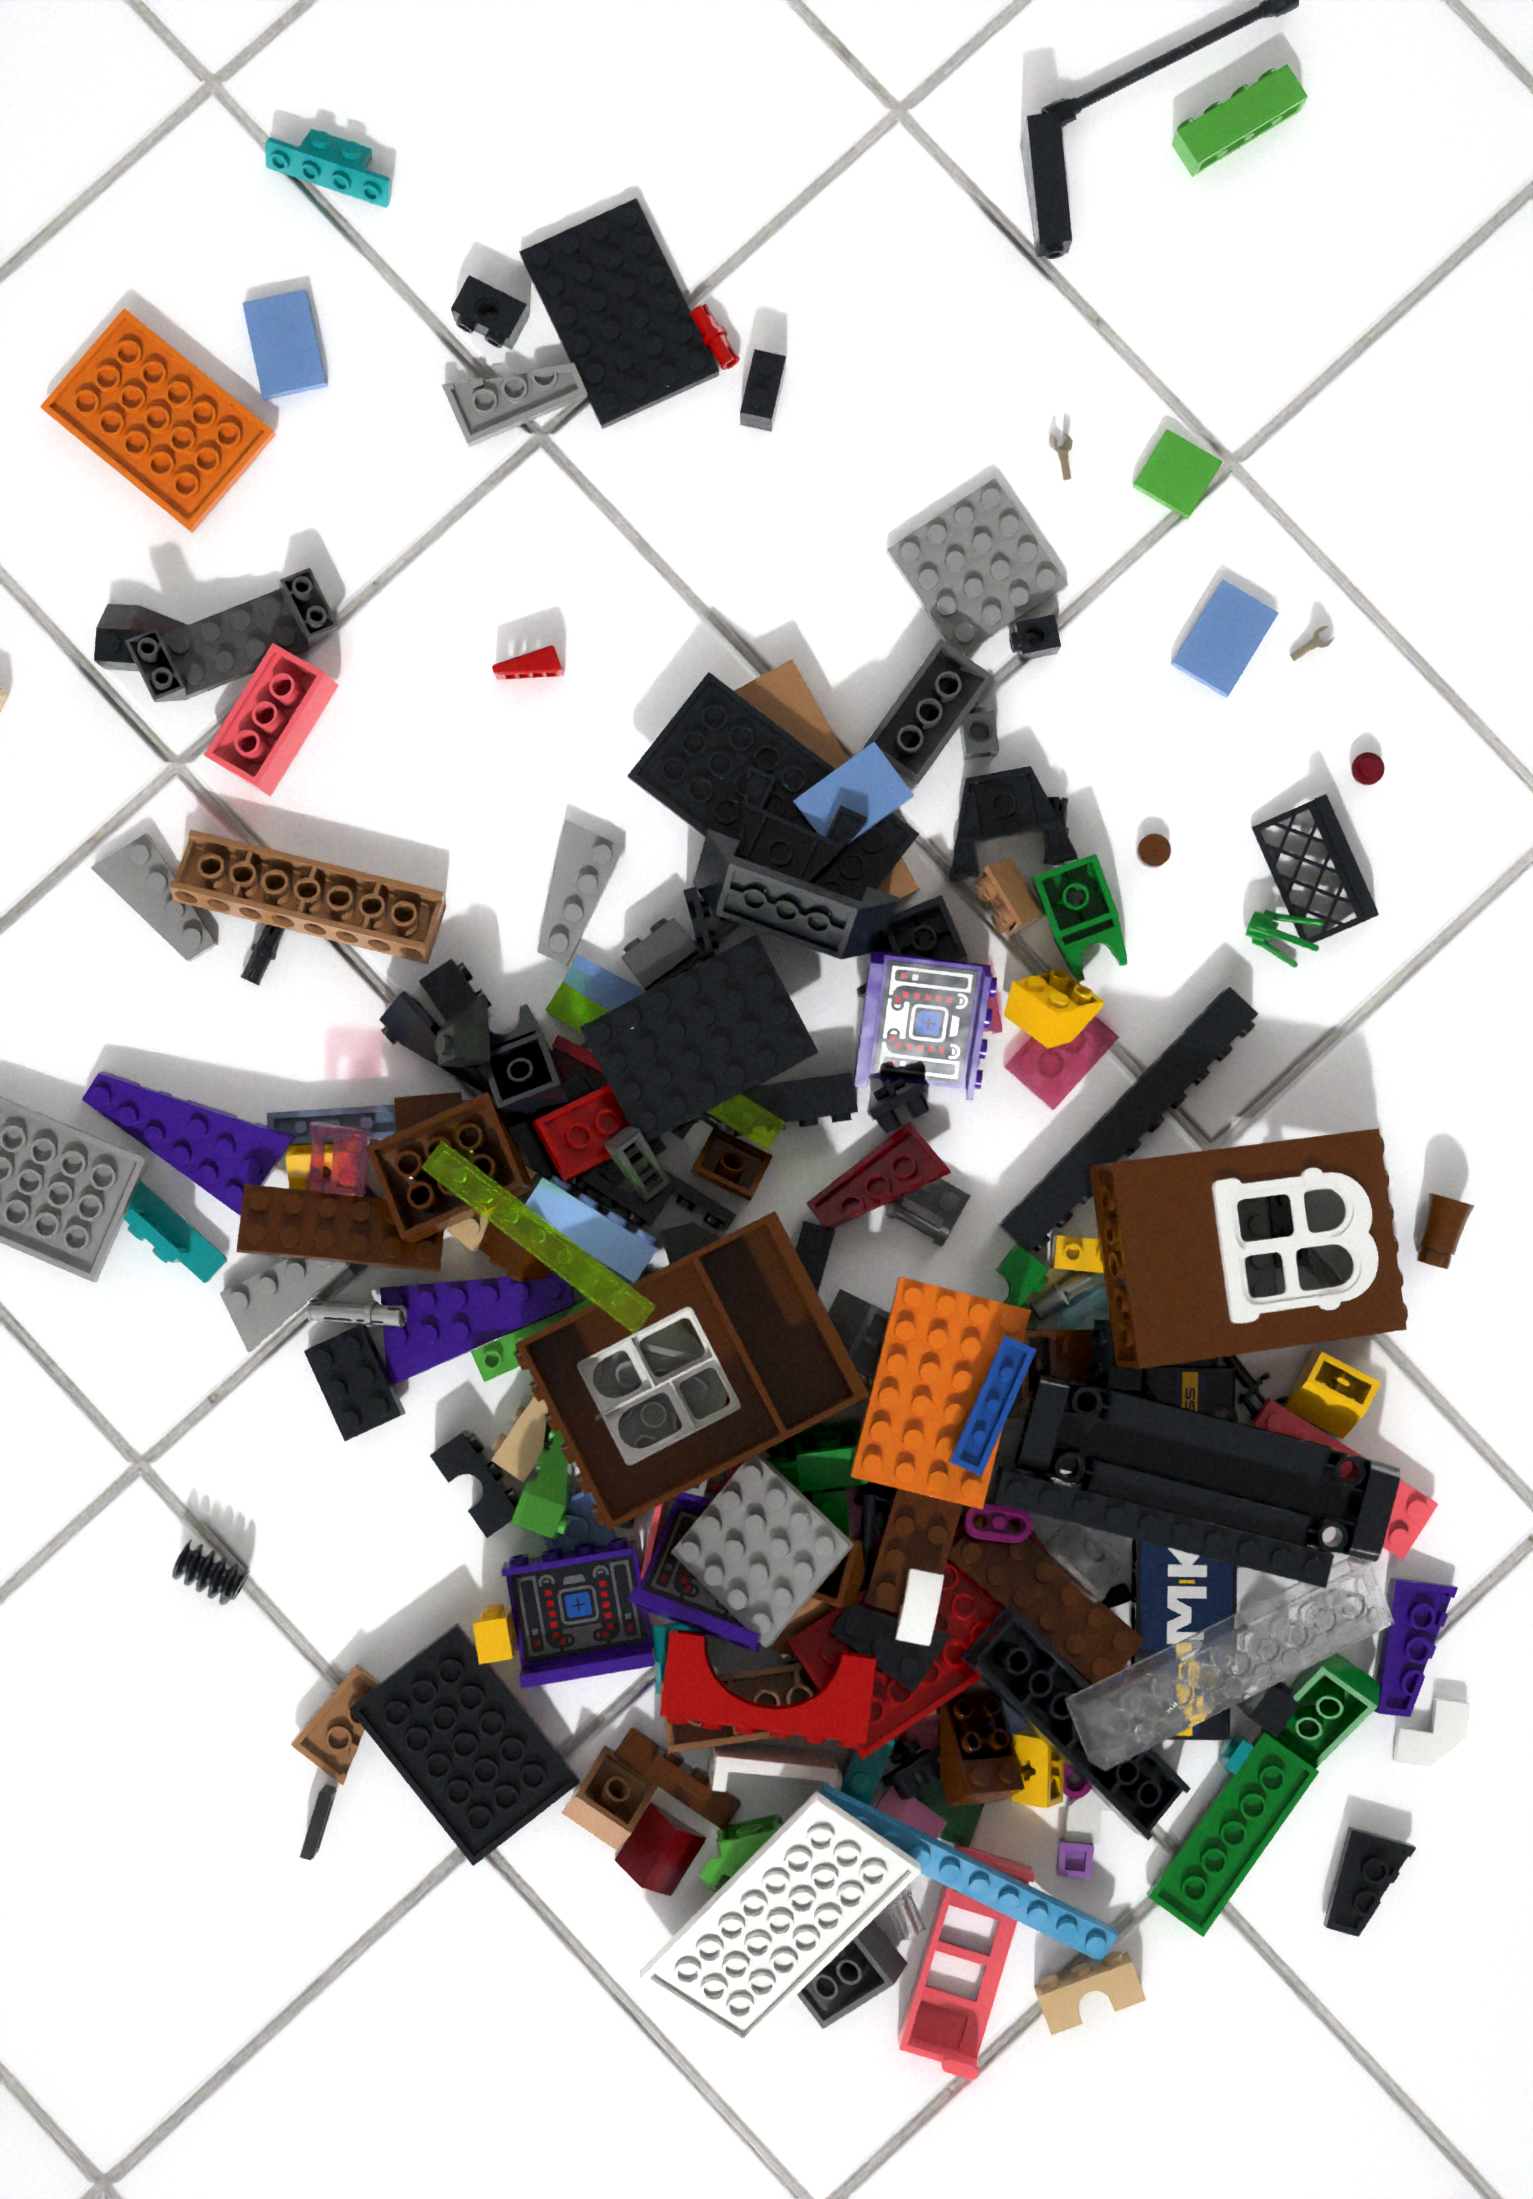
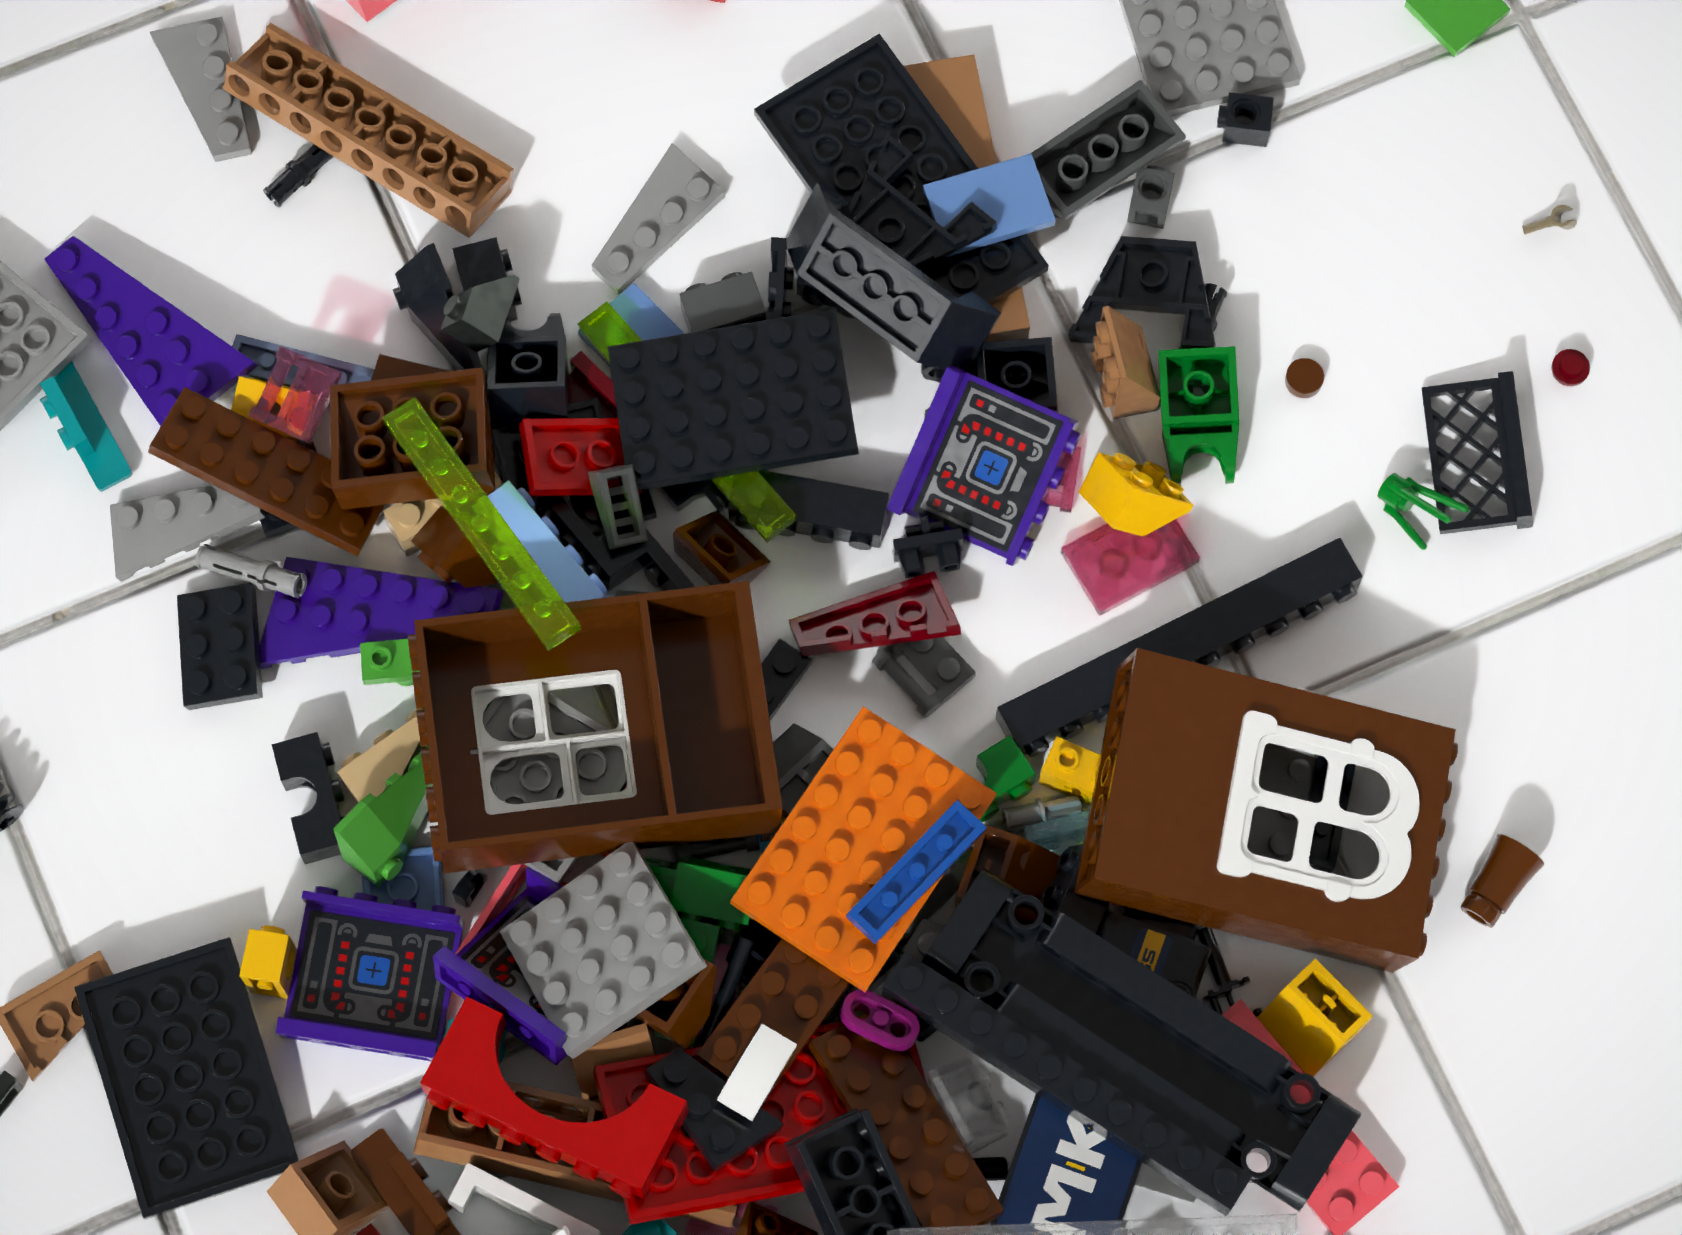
camera: 20 degrees right, 15 degrees down
medium blue tile [1171,579,1279,698] -> none

